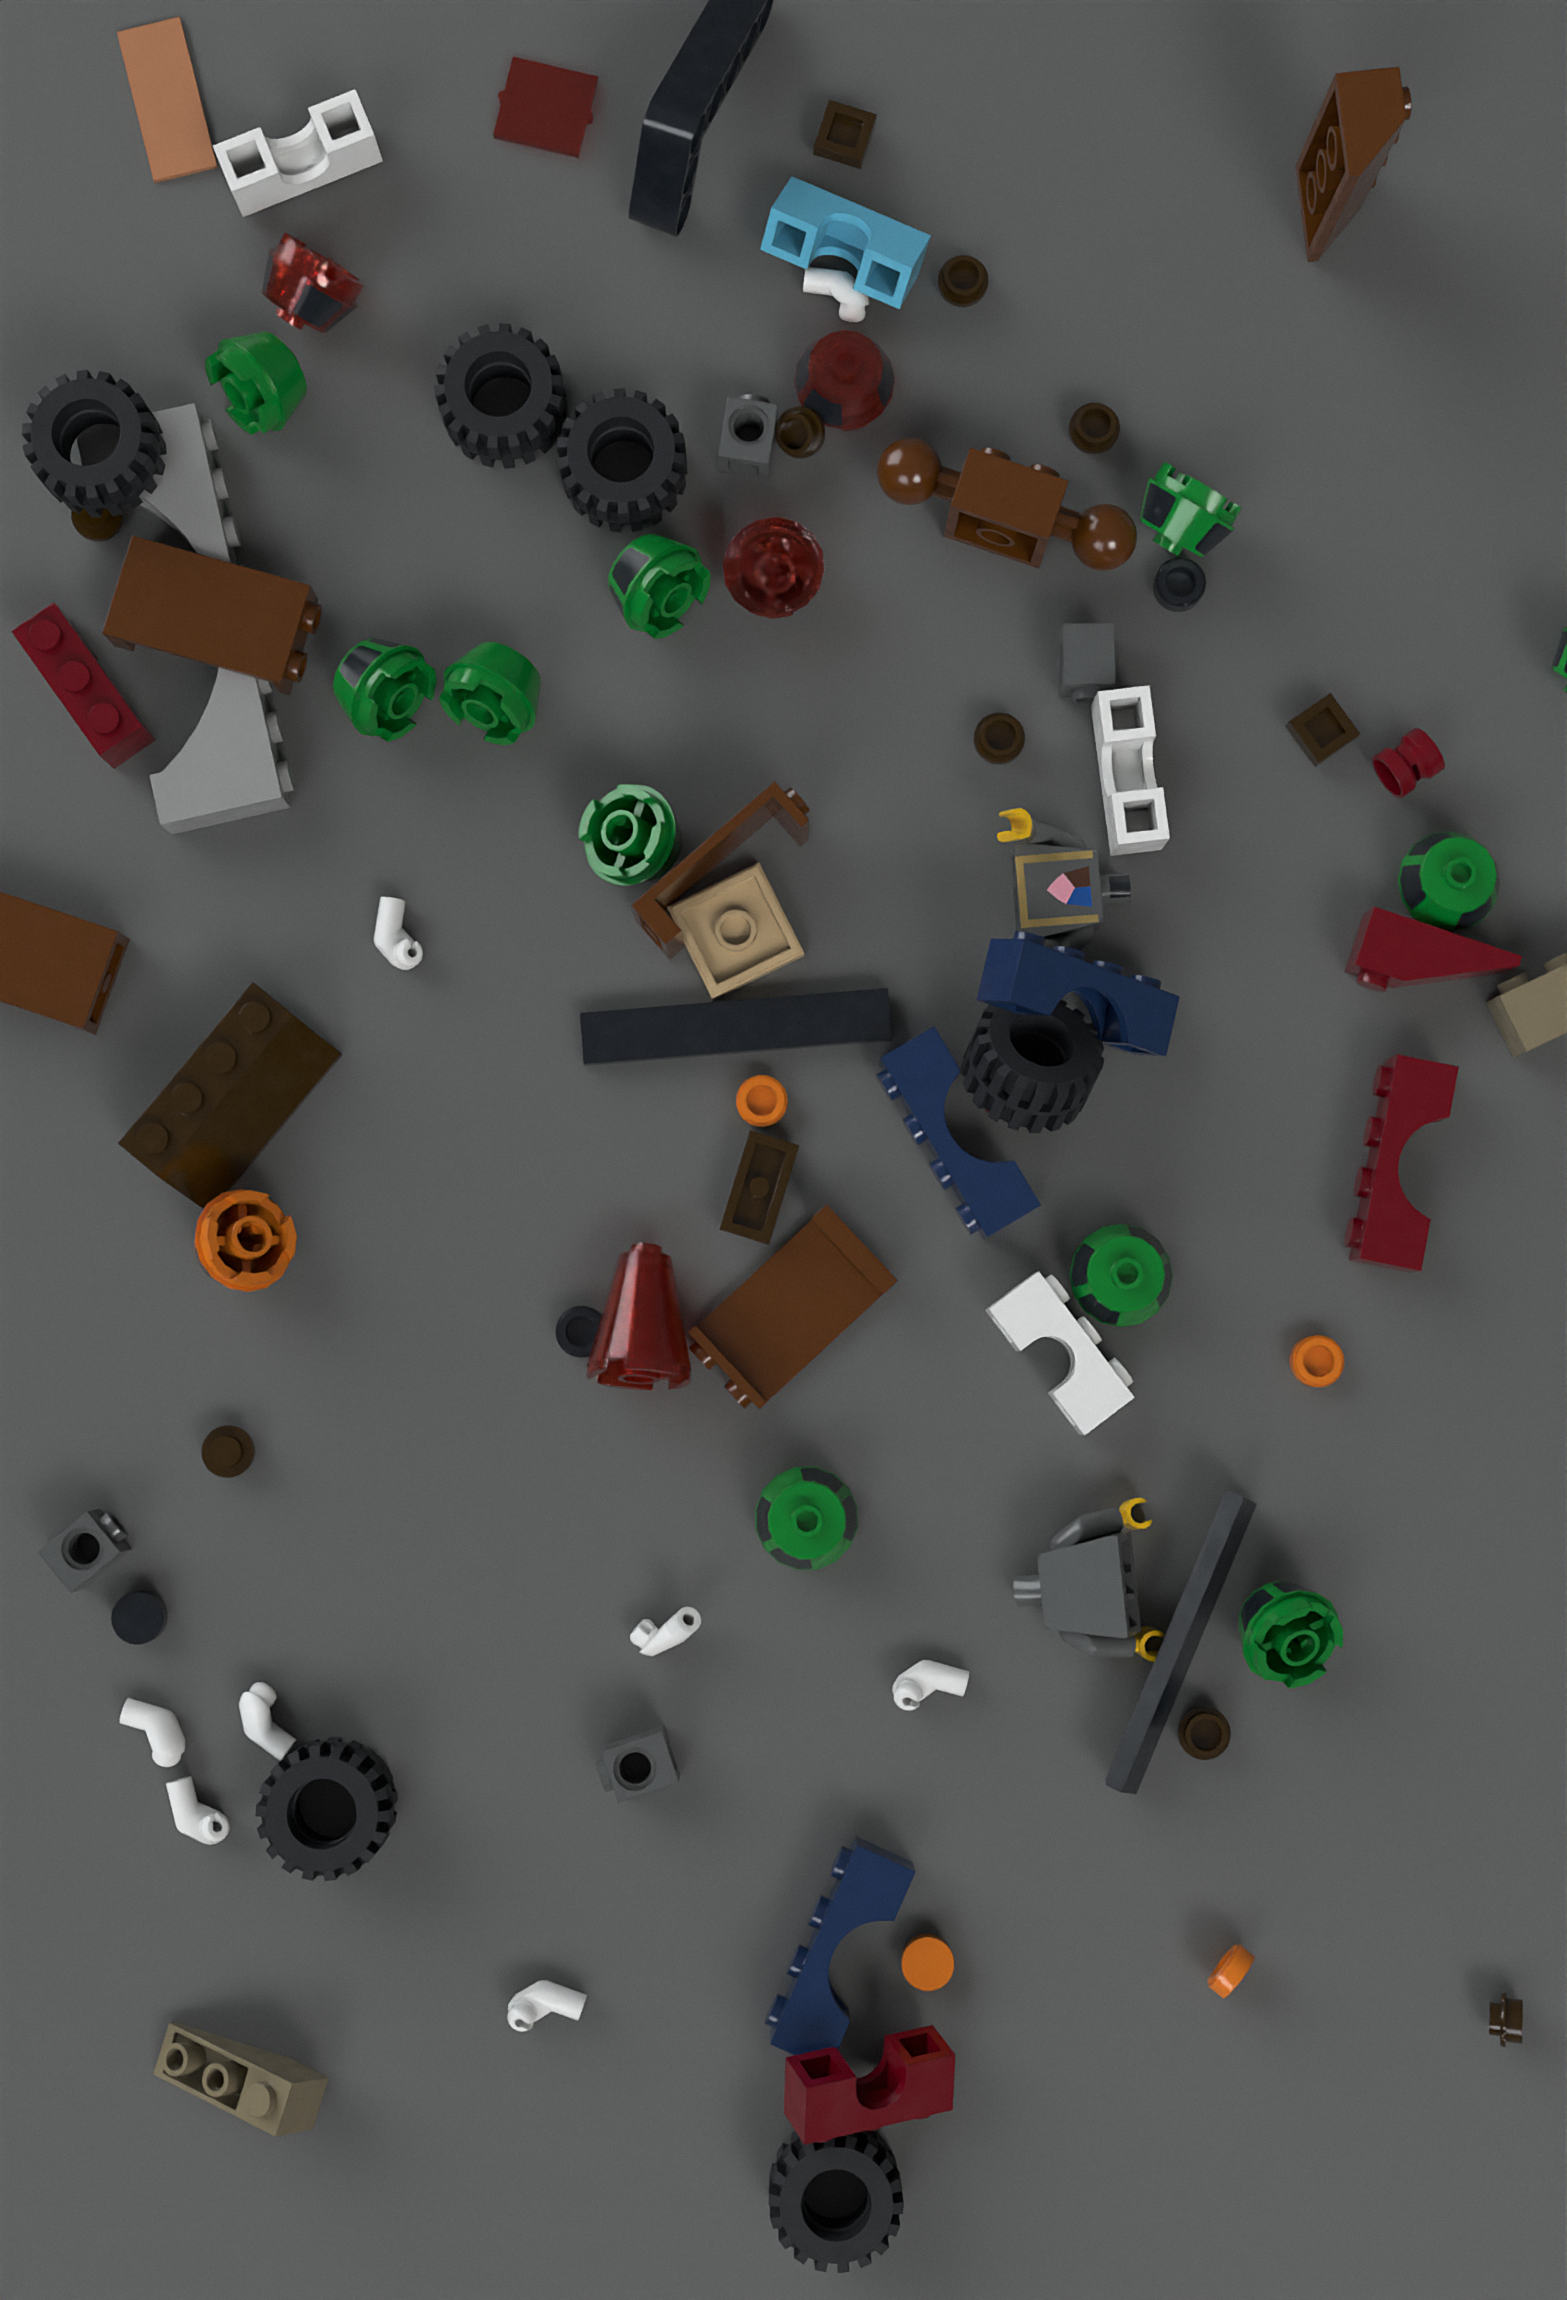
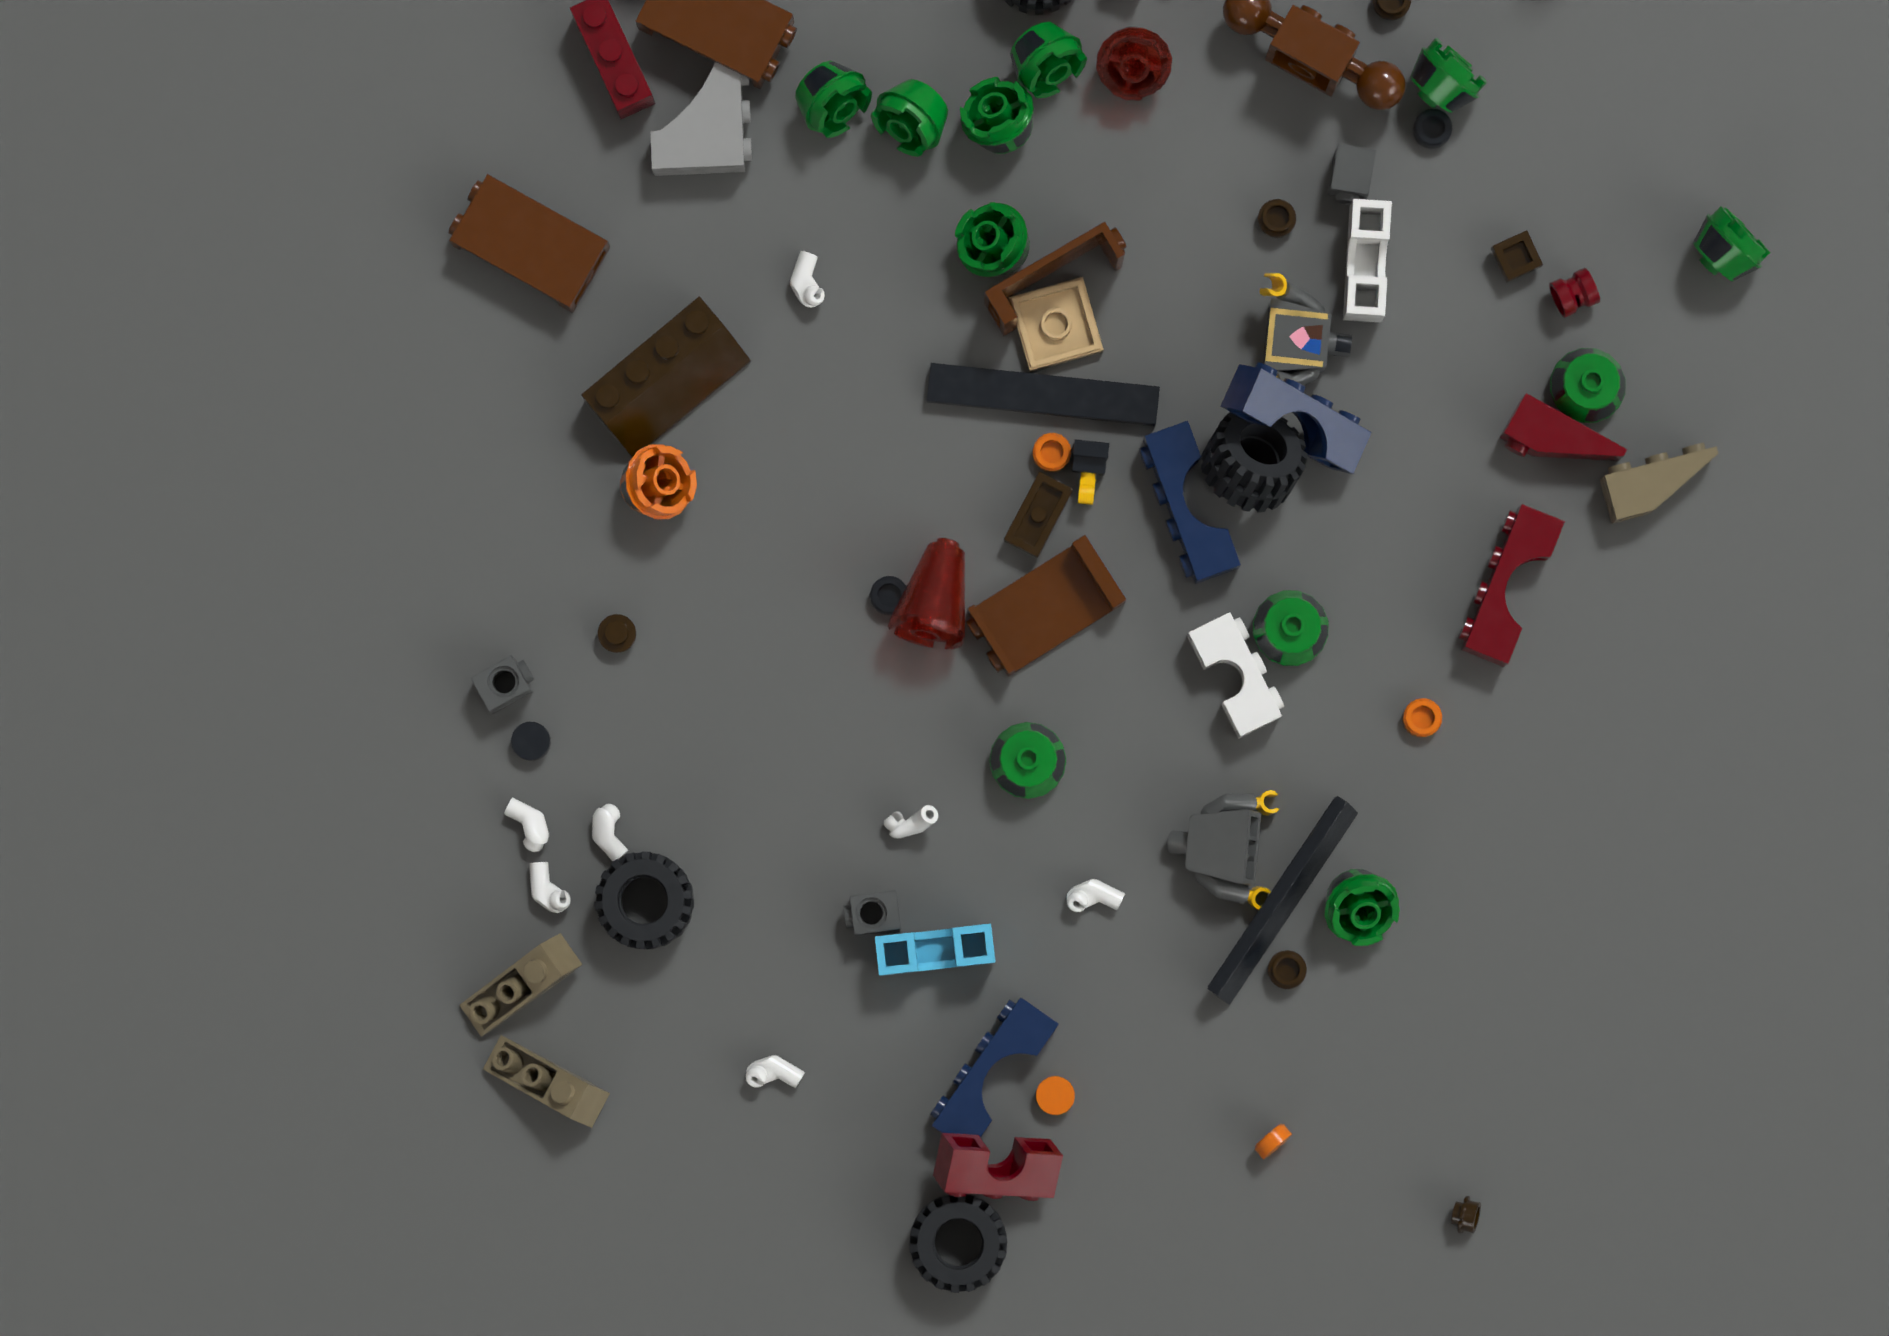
camera: 15 degrees right, 0 degrees up
none -> dark tan slope [459,933,583,1037]
none -> medium azure arch [875,923,995,976]
none -> green cone [960,77,1034,154]
none -> black piece [1072,439,1109,505]

